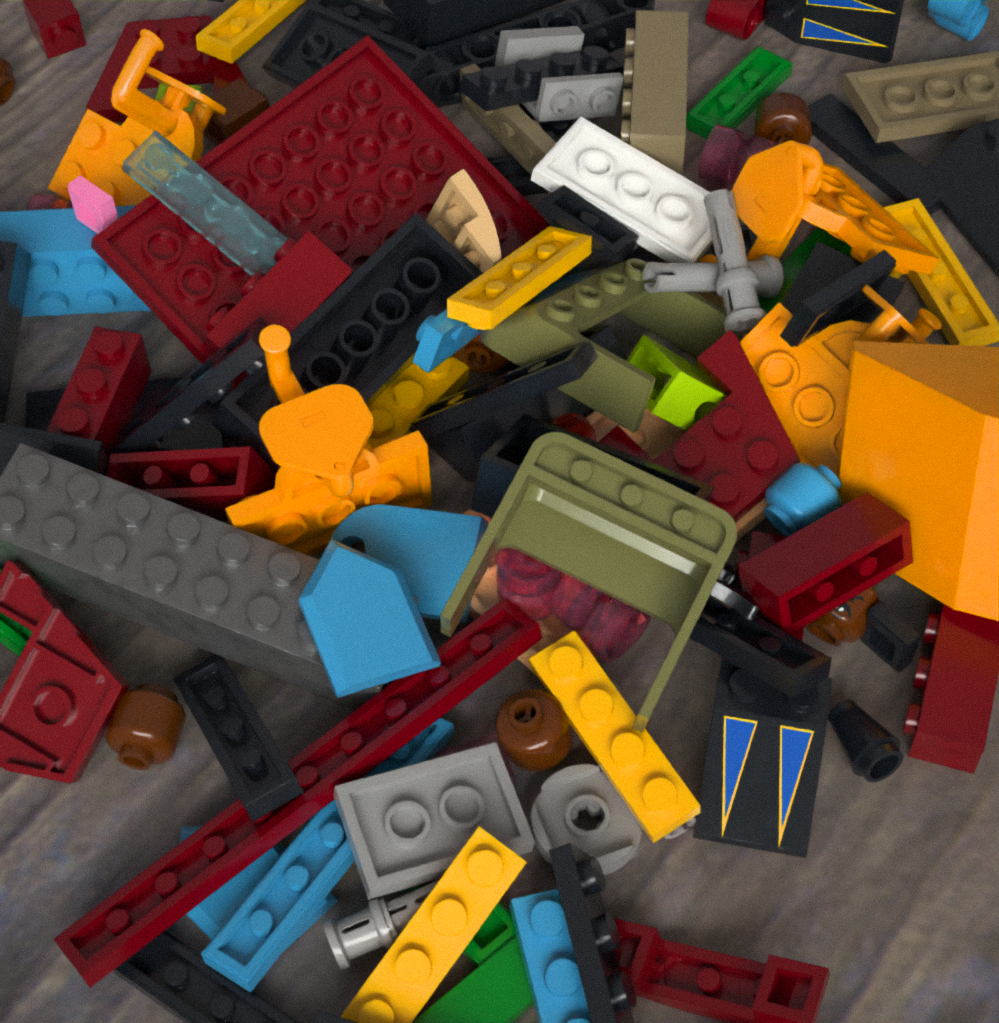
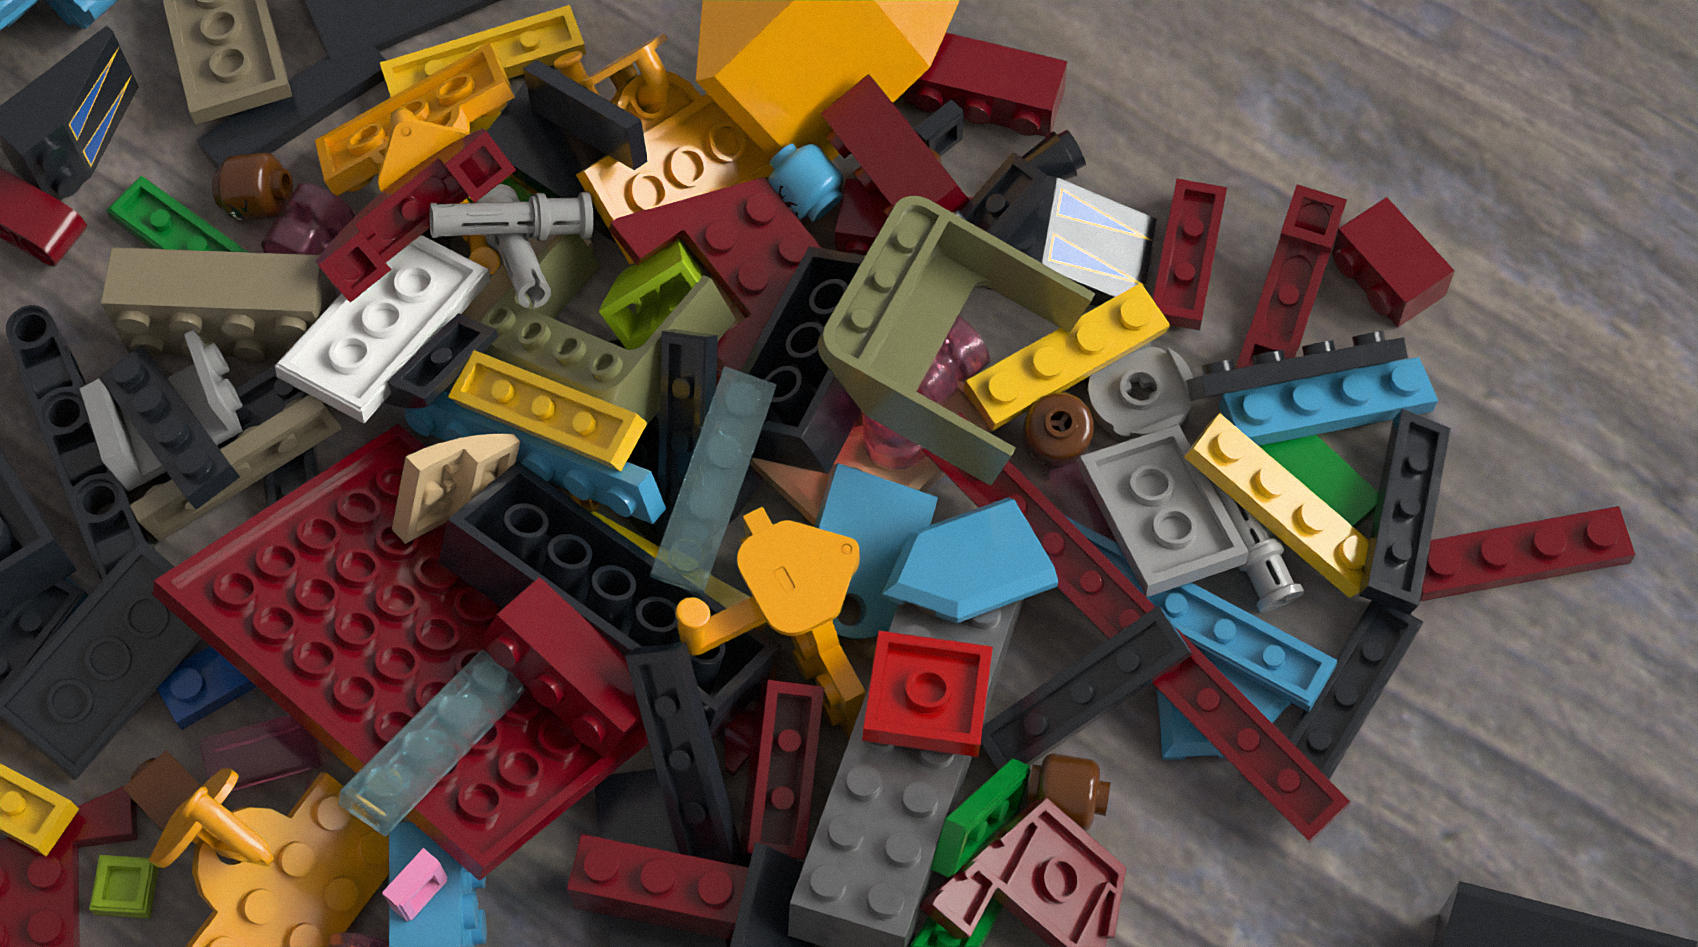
camera: 90 degrees left, 10 degrees up
none -> dark red slope [316,128,516,303]
none -> clear light blue plate [650,366,777,595]
none -> red plate [862,631,993,757]
none -> green tile [931,758,1031,878]
none -> dark red plate [1153,178,1227,331]

